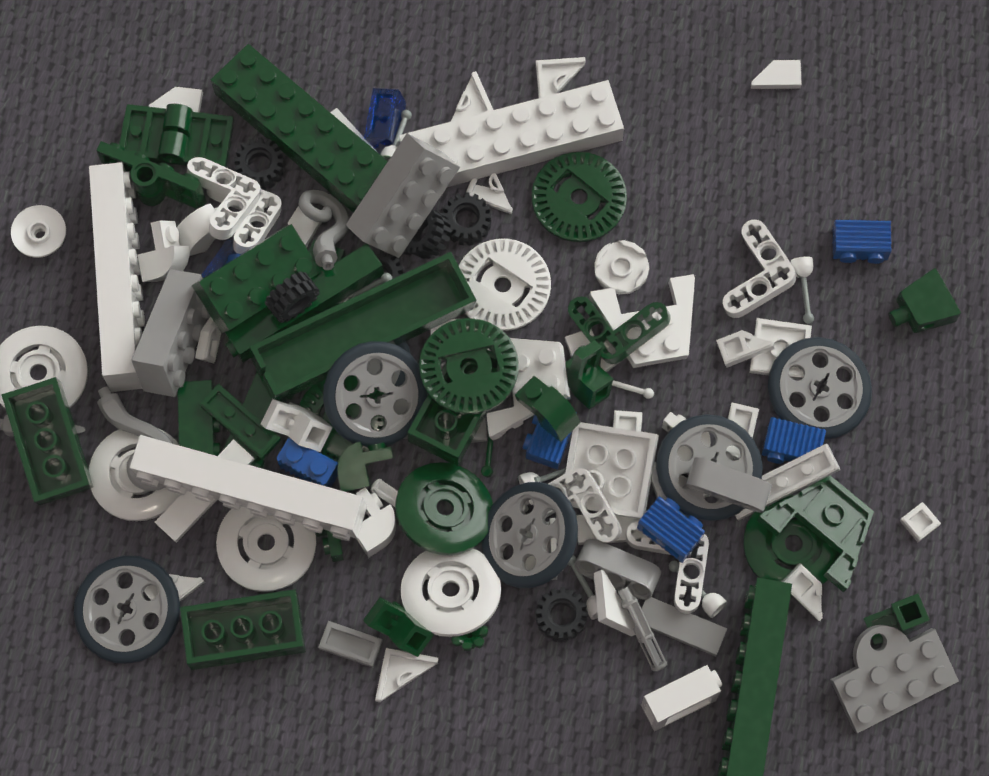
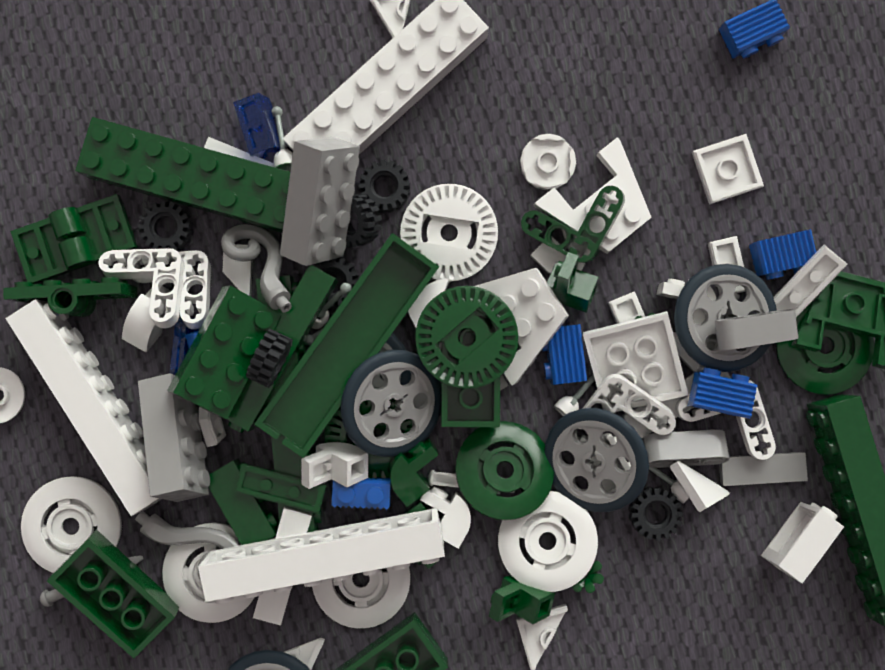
camera: 30 degrees left, 15 degrees up
white brick [138,221,190,282] -> none
white tile [149,87,203,112] -> none
light grey tile [318,621,383,668] -> none
white tile [451,71,493,121] -> none
white tile [464,173,513,214] -> none
dark green hinge [481,424,493,478] -> none
dark green brick [515,376,580,442] -> none
dark green piece [532,152,627,242] -> none
white hinge [612,380,654,399] -> none
light grey piece [618,586,667,671] -> none
white hinge [669,561,727,618] -> none
white tile [716,330,775,367] -> none
white beam [723,220,796,318] -> none
light grey wedge [768,337,872,439] -> none
white tile [782,563,822,621] -> none
hinge [791,257,814,324] -> none
dark green torso [888,268,961,333] -> none

